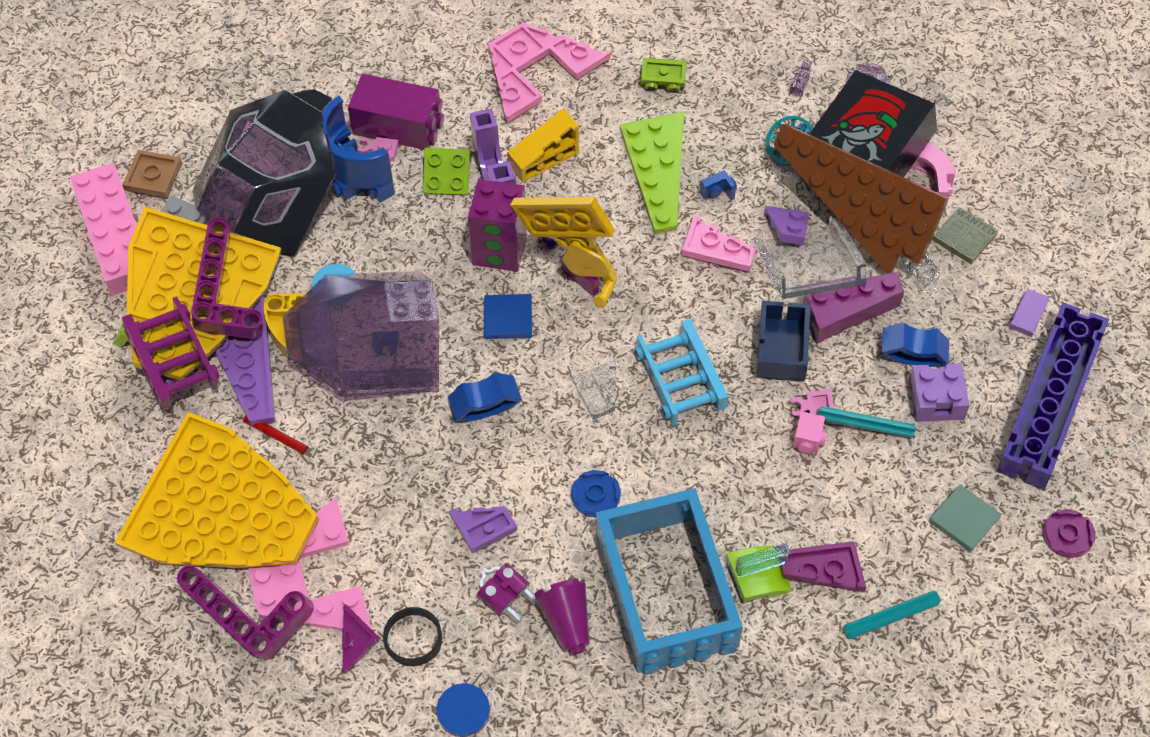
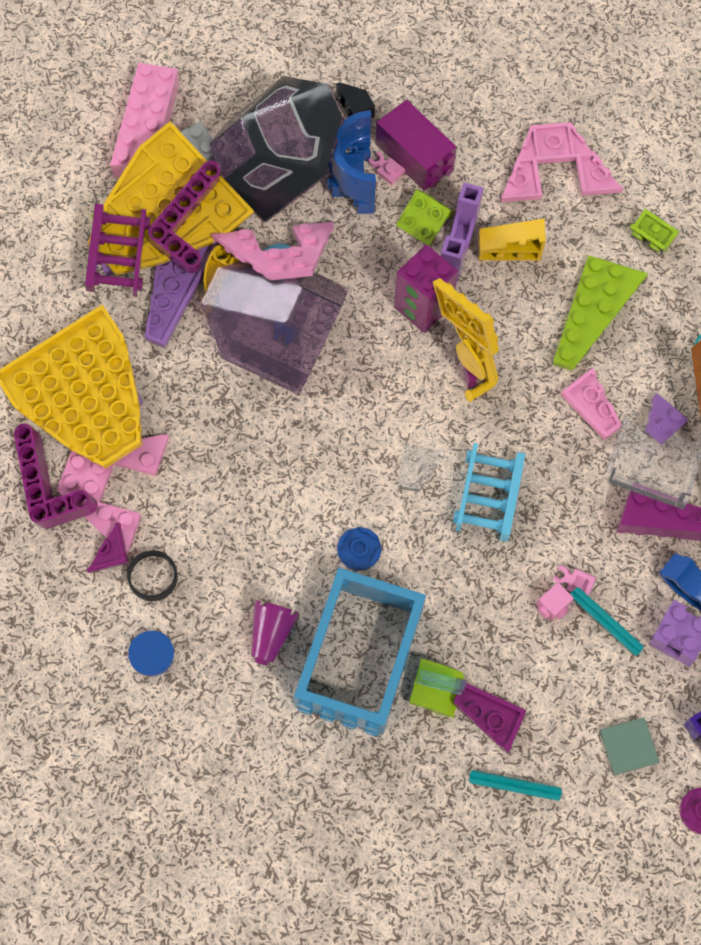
camera: 30 degrees right, 10 degrees up
medium nougat plate [122,150,182,198] -> none
red bar [243,415,309,455] -> none
blue brick [448,372,522,422] -> none
medium lavender wing [449,506,517,553] -> none
magenta piece [477,563,537,624] -> none
blue tile [484,294,532,339] -> none
blue bracket [700,170,737,200] -> none
dark blue piece [756,301,810,381] -> none
none -> bright pink wing [211,222,334,280]

